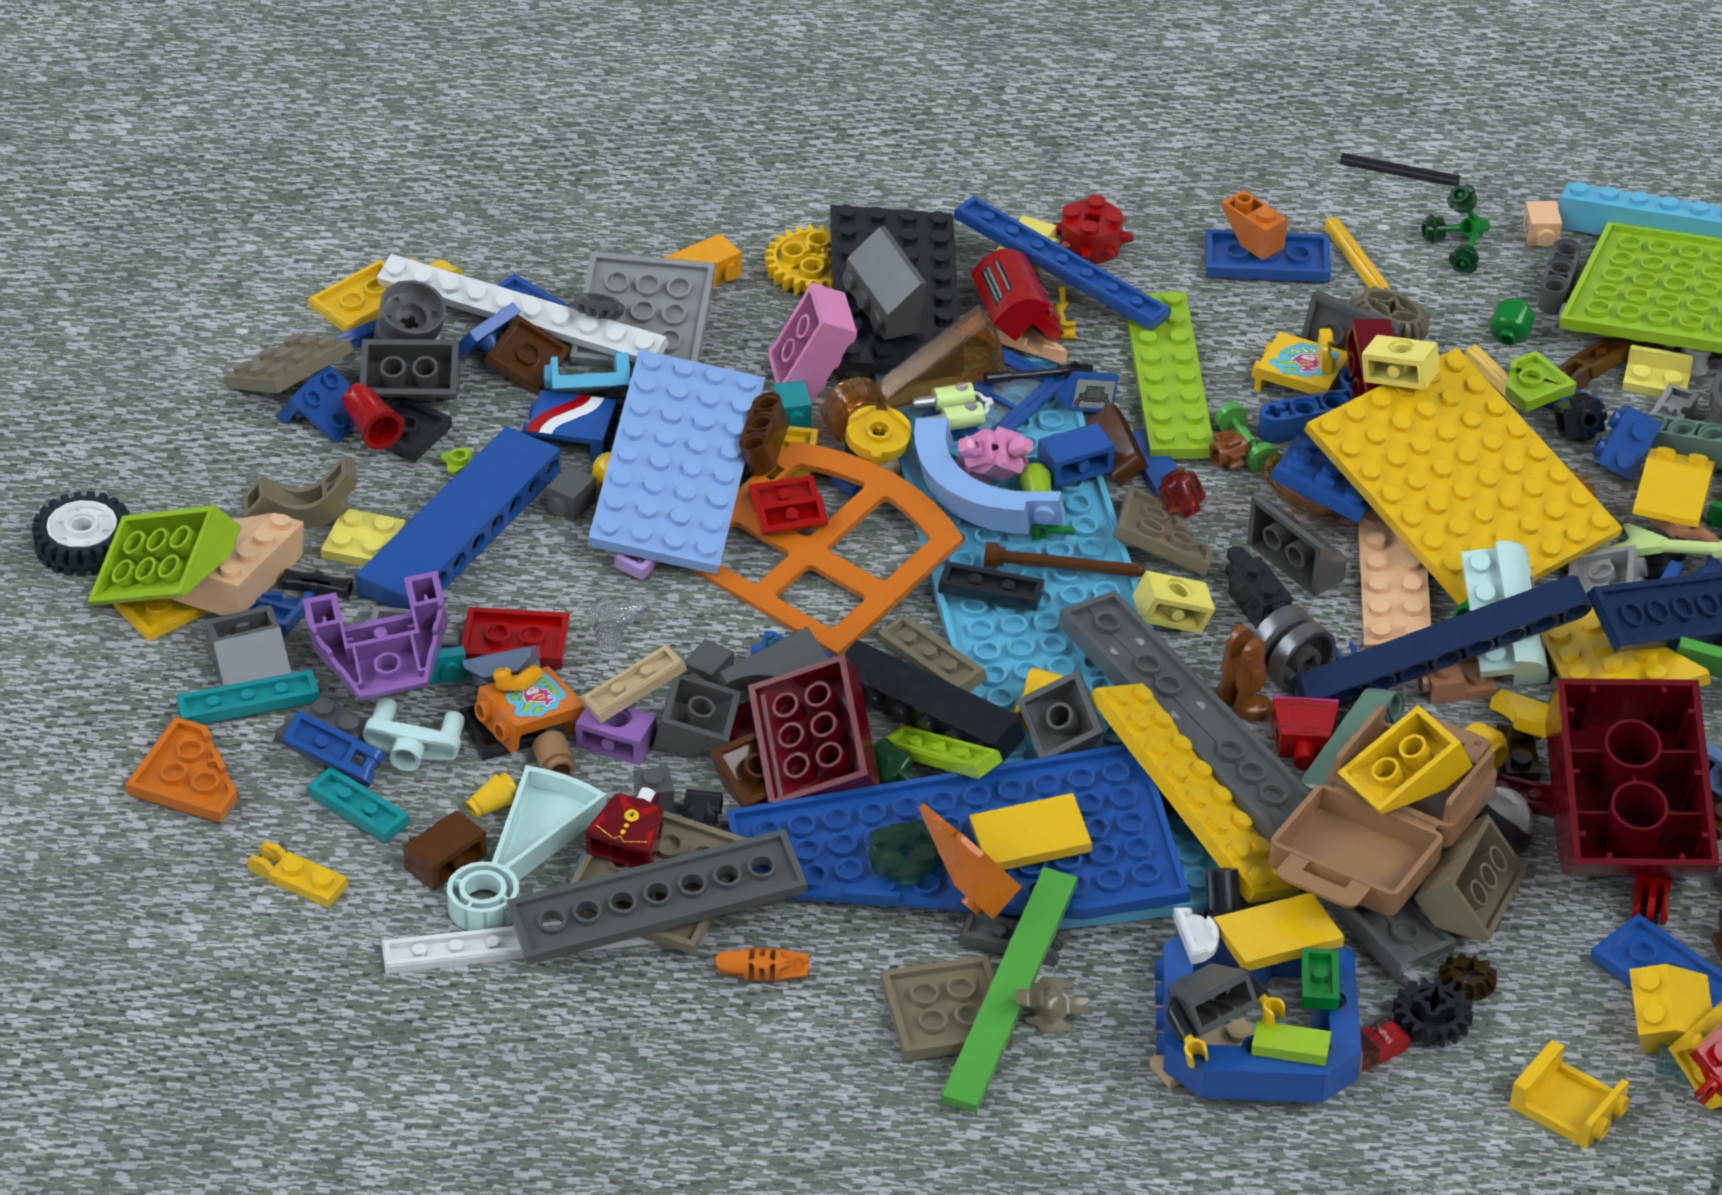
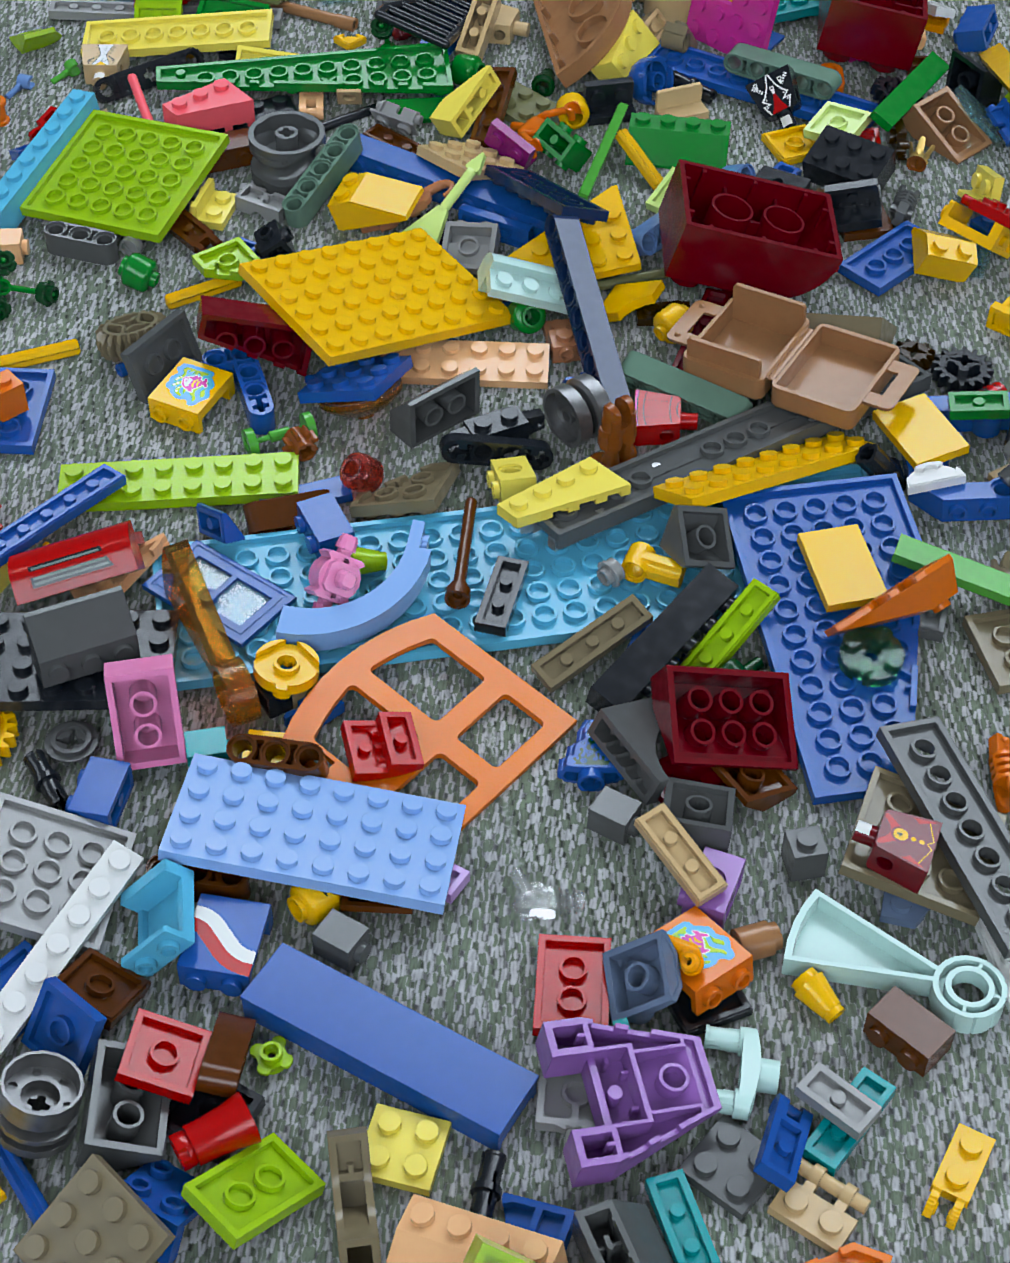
camera: 90 degrees left, 5 degrees up
dark grey gear [573,293,625,320] -> none
black piece [683,788,723,827] -> none
yellowish green piece [912,382,994,431] -> none
black piece [983,361,1093,385] -> none
yellow tile [1316,328,1334,374] -> none
yellow slope [1337,705,1473,815] -> none
light yellow brick [1362,335,1440,390] -> none
blue bracket [1592,405,1663,481] -> none
none -> black pin [23,749,69,810]
none -> brick [65,756,134,827]
none -> plate [114,1008,212,1104]
none -> lime plate [181,1132,326,1250]
none -> reddish brown beam [195,1011,257,1098]
none -> black beam [439,432,553,470]
none -> light yellow wing [497,457,631,528]
none -> light grey plate [597,558,625,588]
none -> tan plate [767,1158,871,1254]
none -> light grey plate [794,1061,882,1141]

